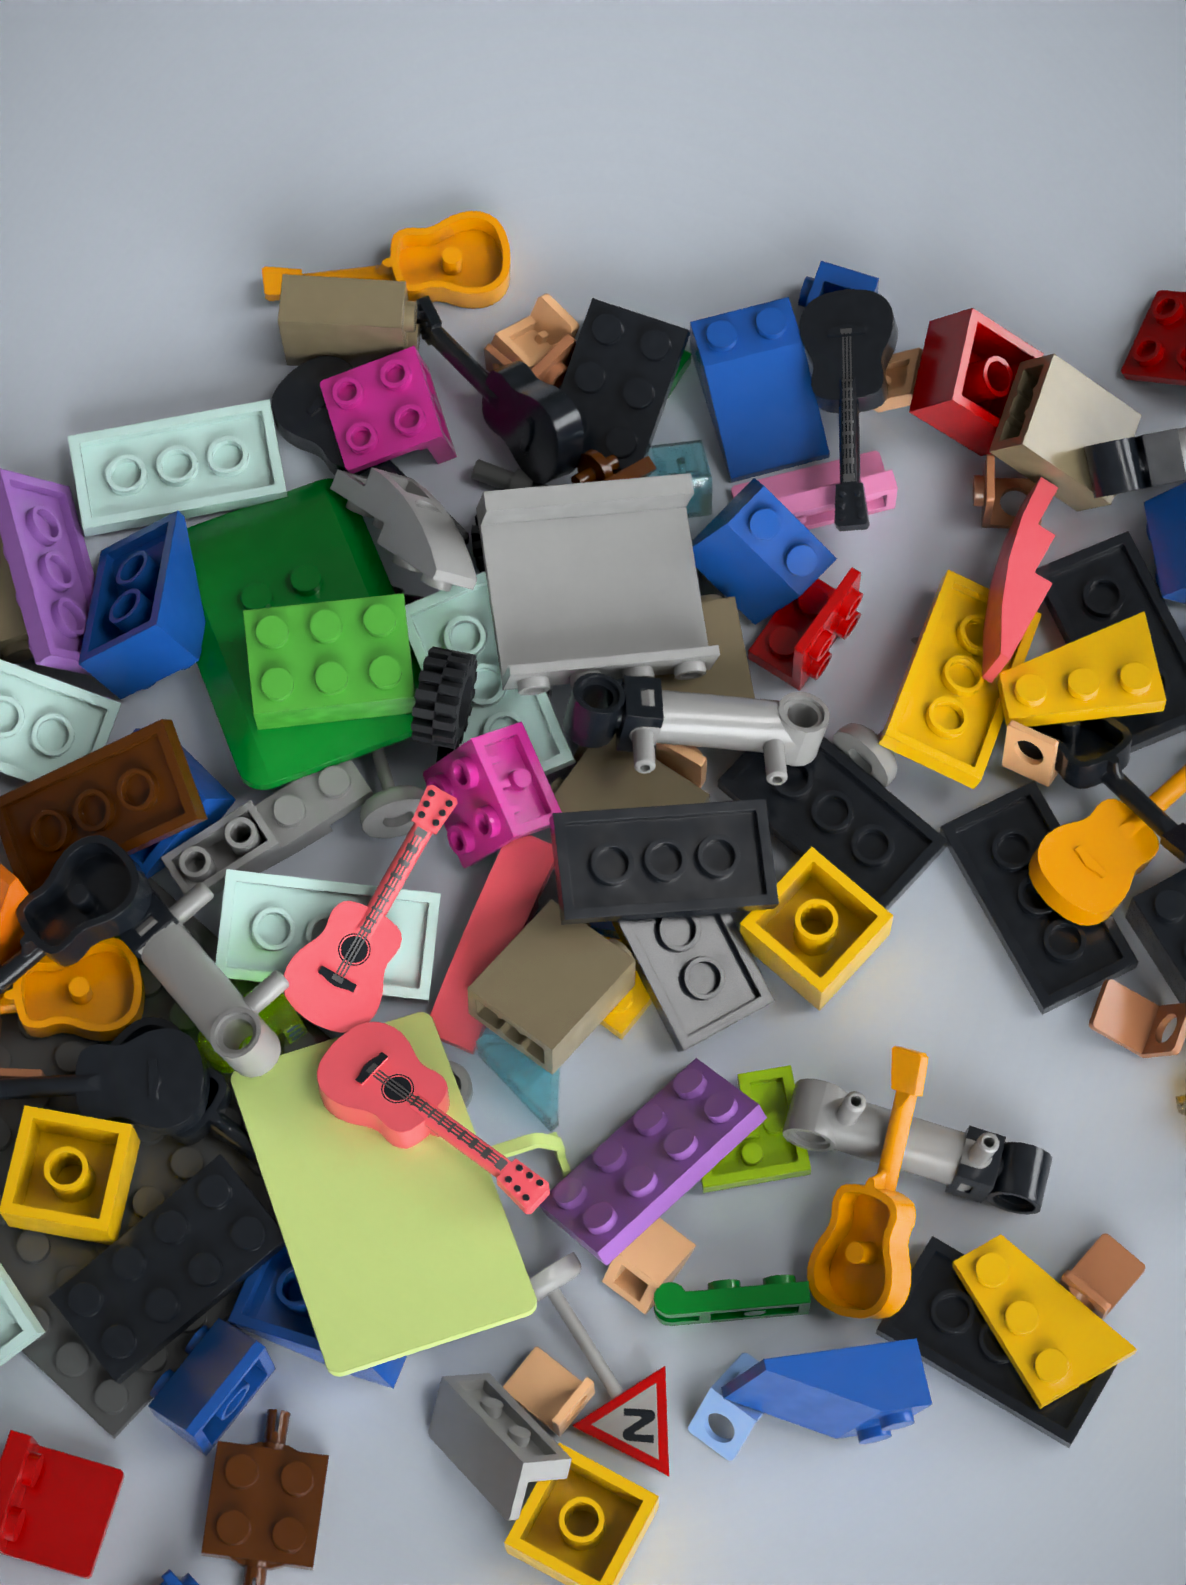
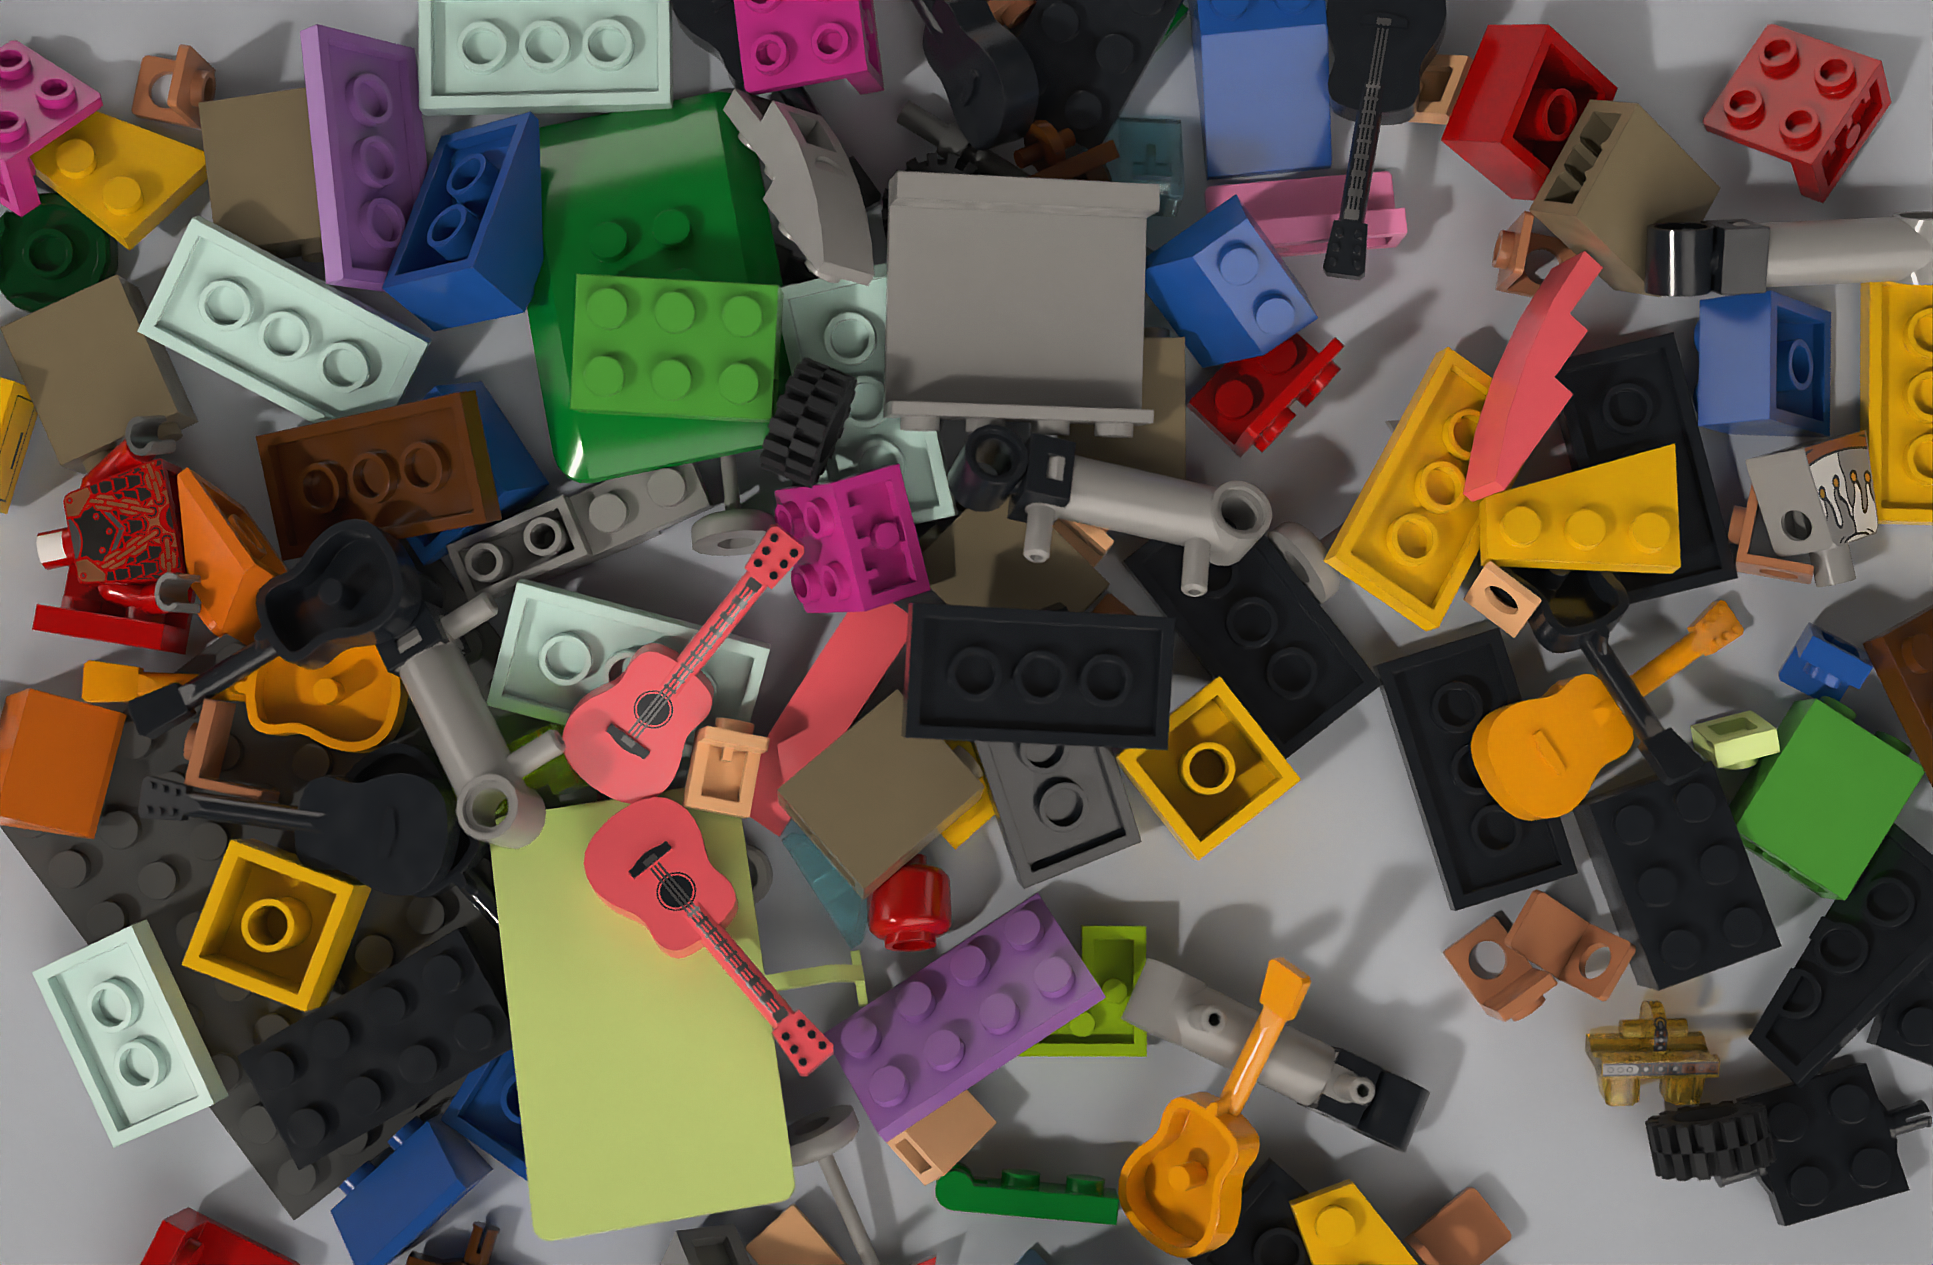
camera: 10 degrees right, 15 degrees up
none -> light nougat bracket [682,718,770,819]
none -> red head [867,854,952,952]
none -> nougat bracket [1443,916,1558,1022]

